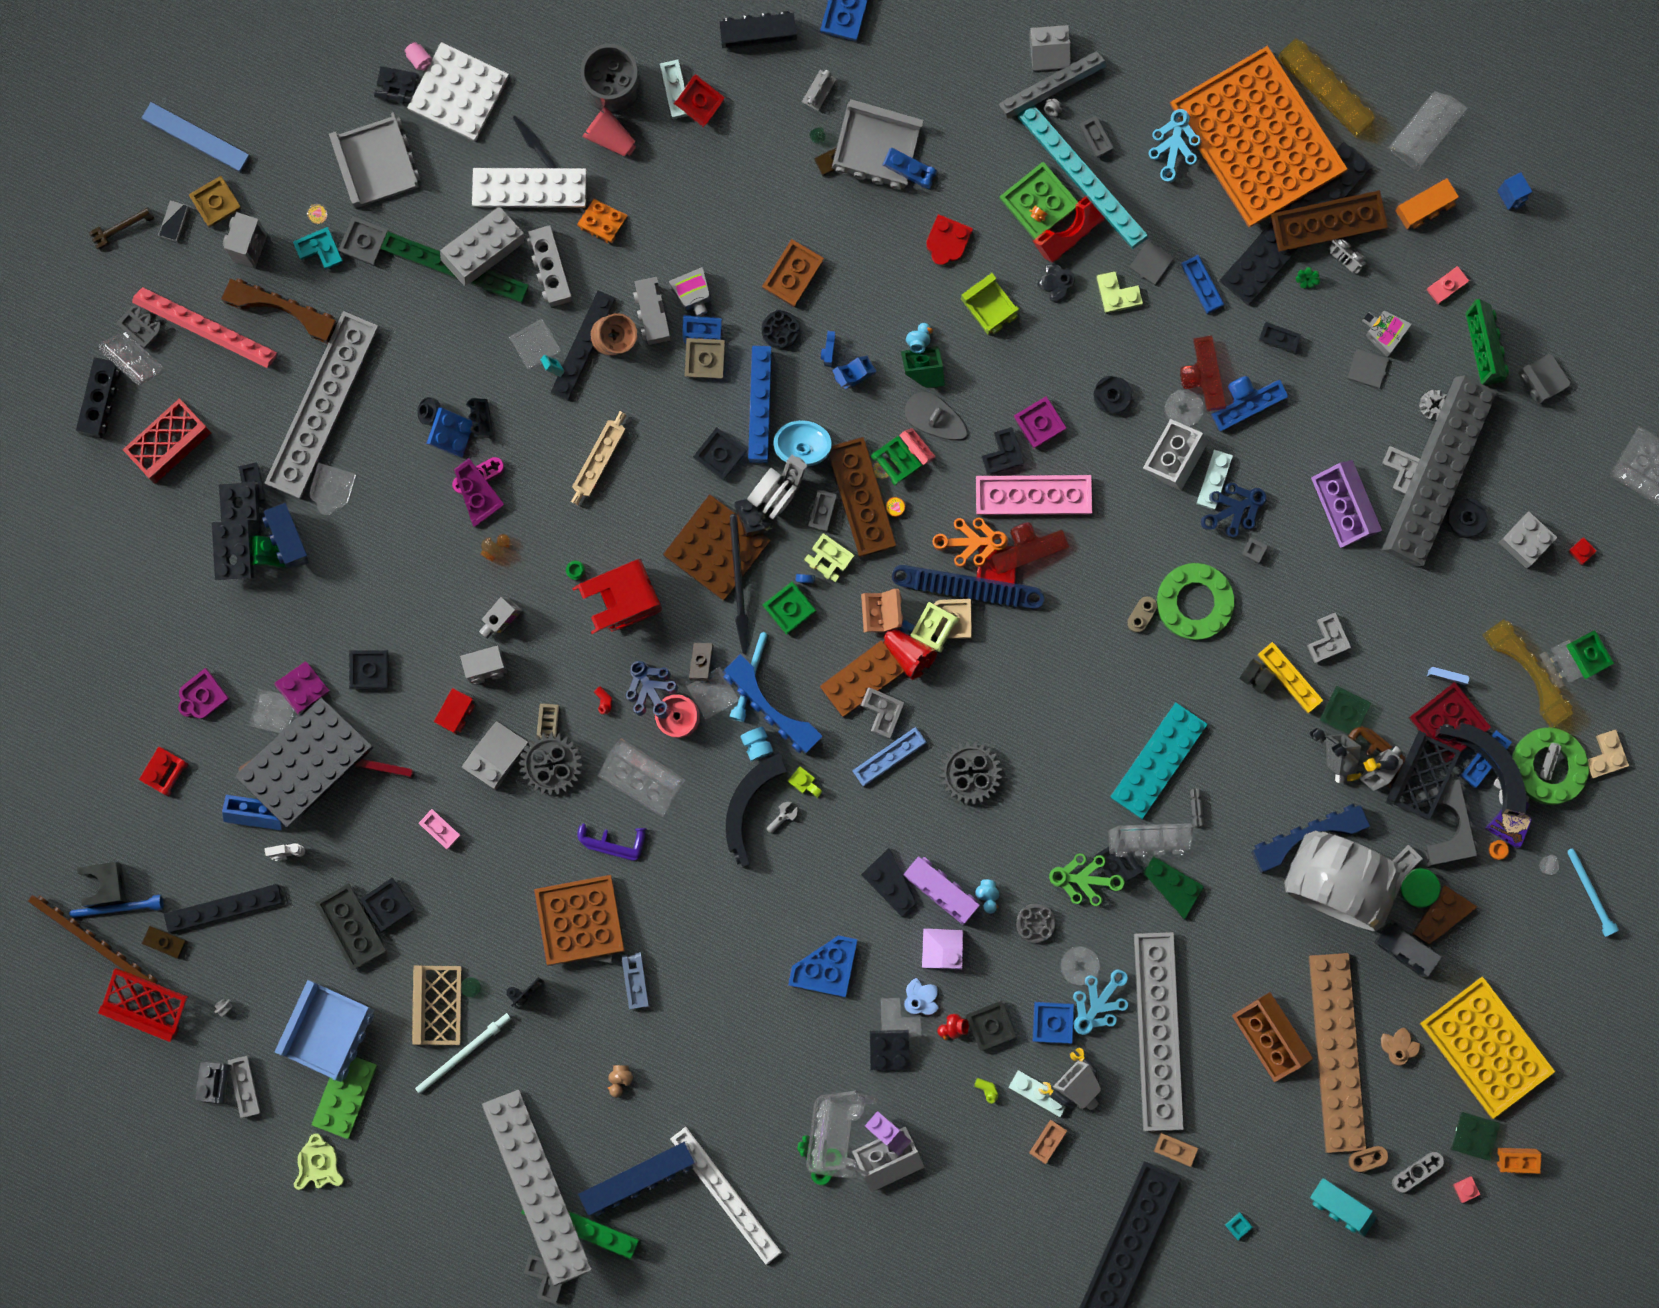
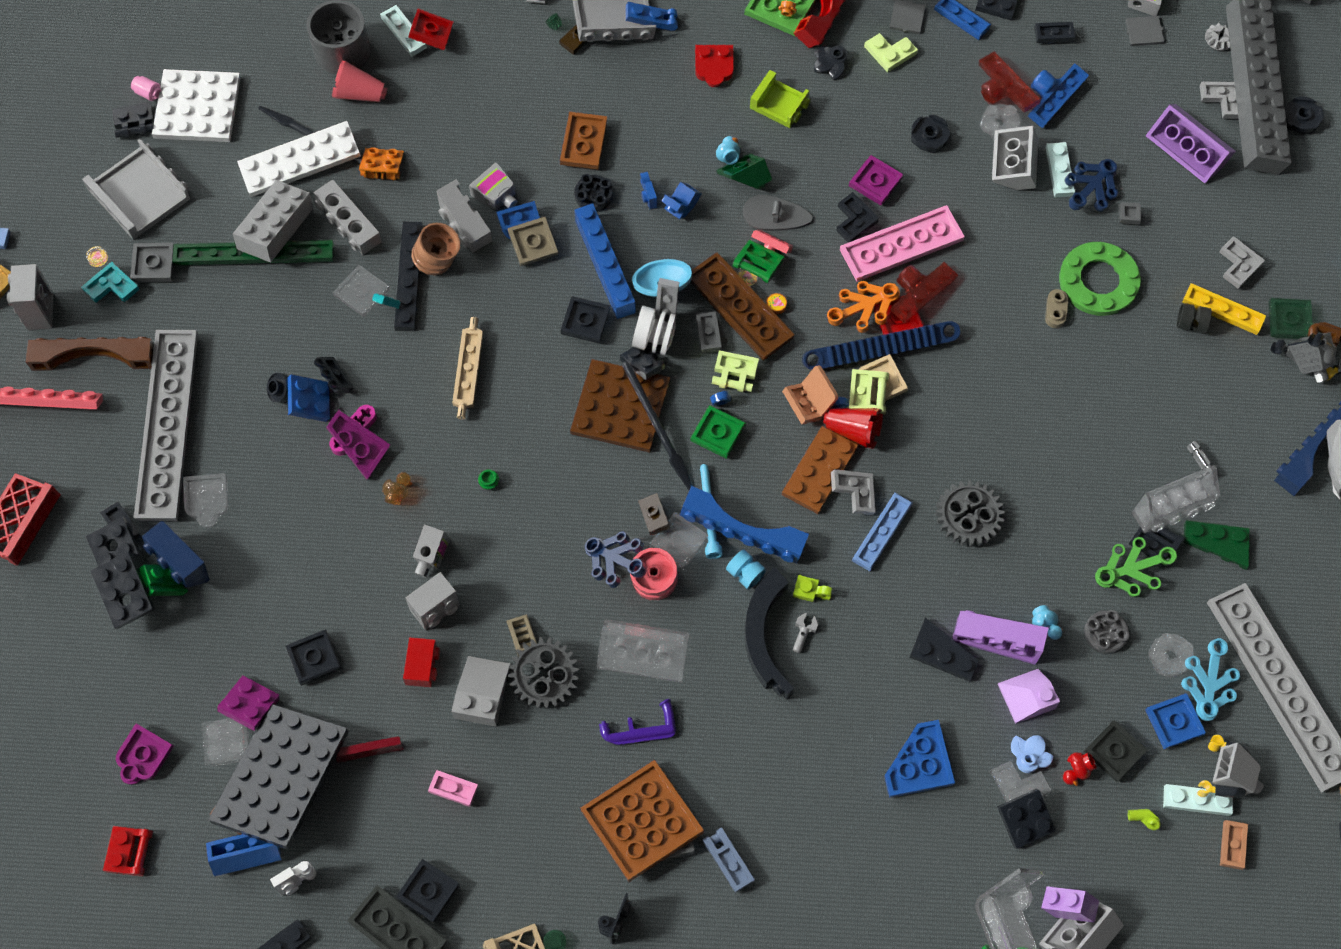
camera: 25 degrees left, 15 degrees down
red piece [572,559,663,634] -> none
red arm [594,686,612,715] -> none
teal plate [1110,702,1207,820] -> none

